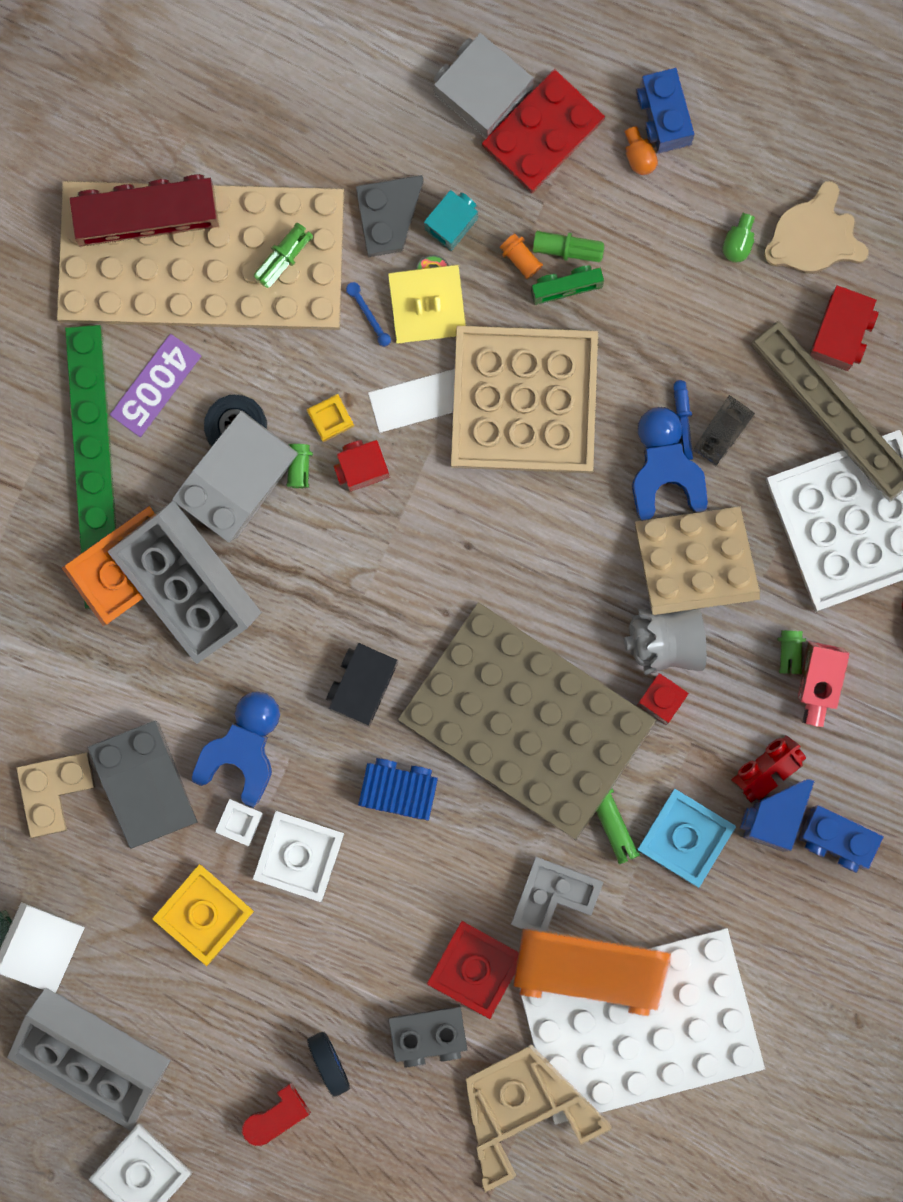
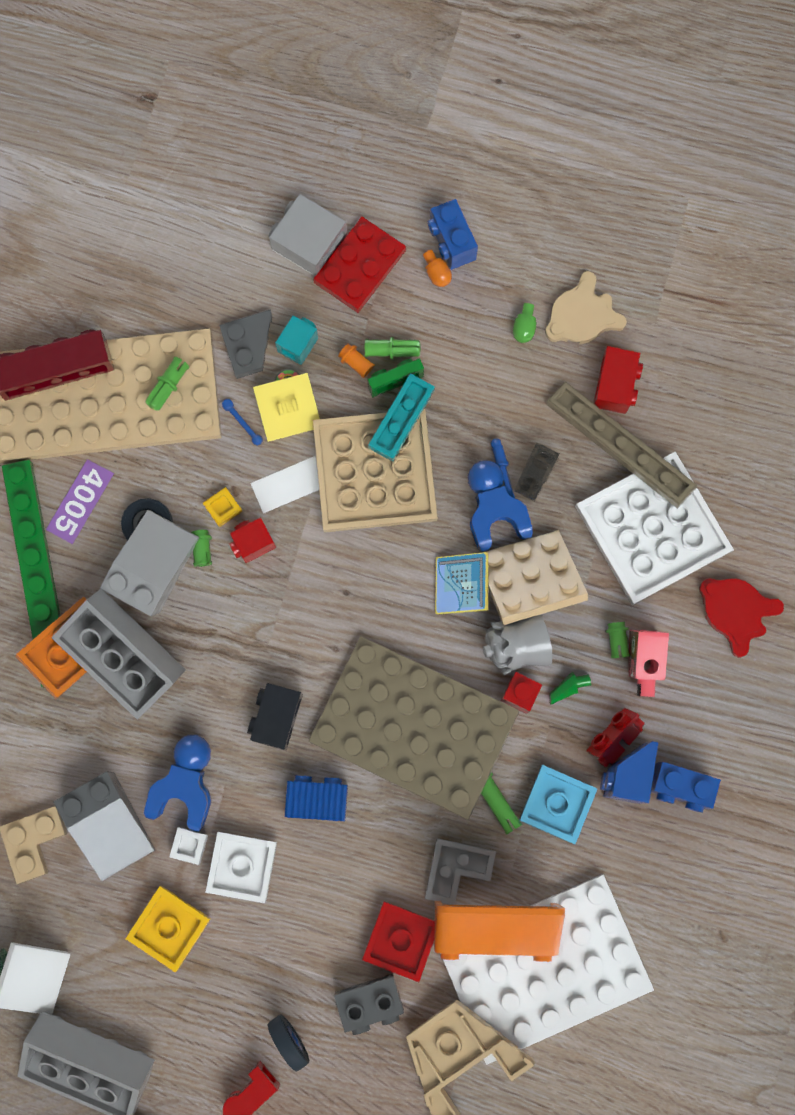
camera: 10 degrees left, 5 degrees down
none -> teal plate [368,373,435,462]
none -> piece [435,552,488,615]
none -> green bar [549,672,591,705]

